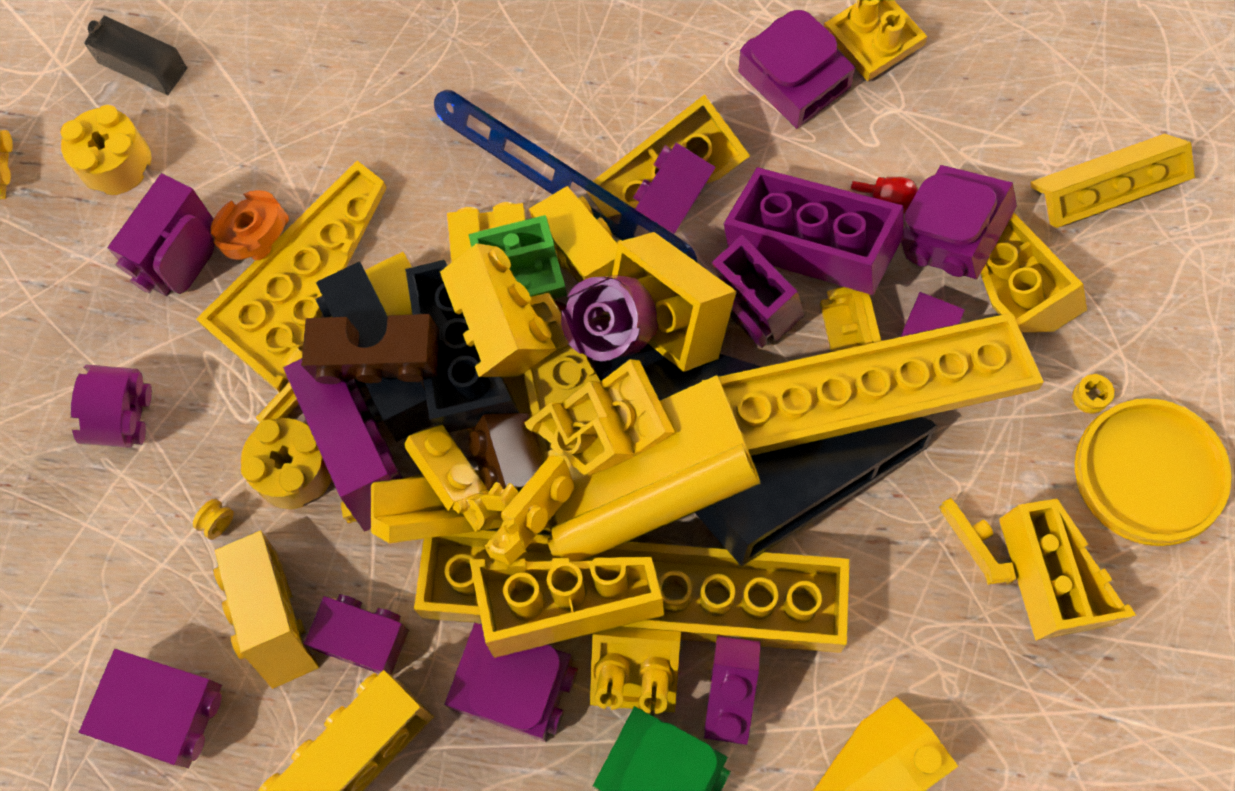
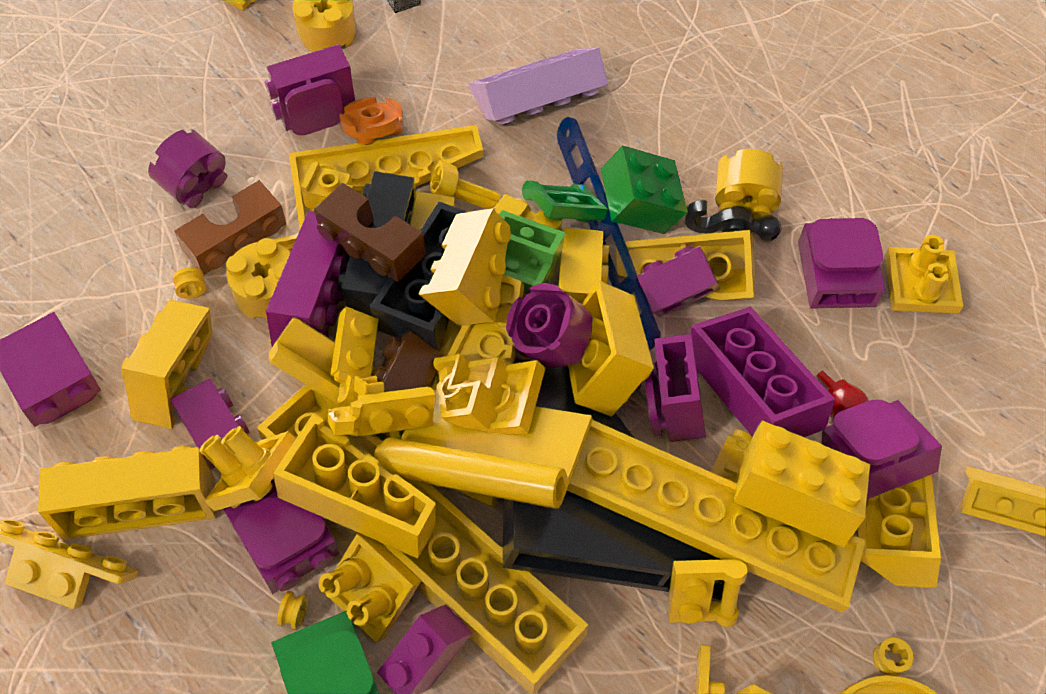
camera: 30 degrees right, 10 degrees down
none -> dark orange arch [174,180,286,275]
none -> yellow plate [199,426,296,511]
none -> yellow bush [277,591,308,631]
none -> yellow brick [300,161,356,209]
none -> yellow piece [430,160,501,209]
none -> lavender slope [469,48,608,124]
none -> green plate [522,180,608,222]
none -> green brick [601,145,688,234]
none -> yellow plate [667,559,747,627]
none -> black piece [685,200,782,241]
none -> yellow brick [715,149,783,220]
none -> yellow brick [733,421,870,548]

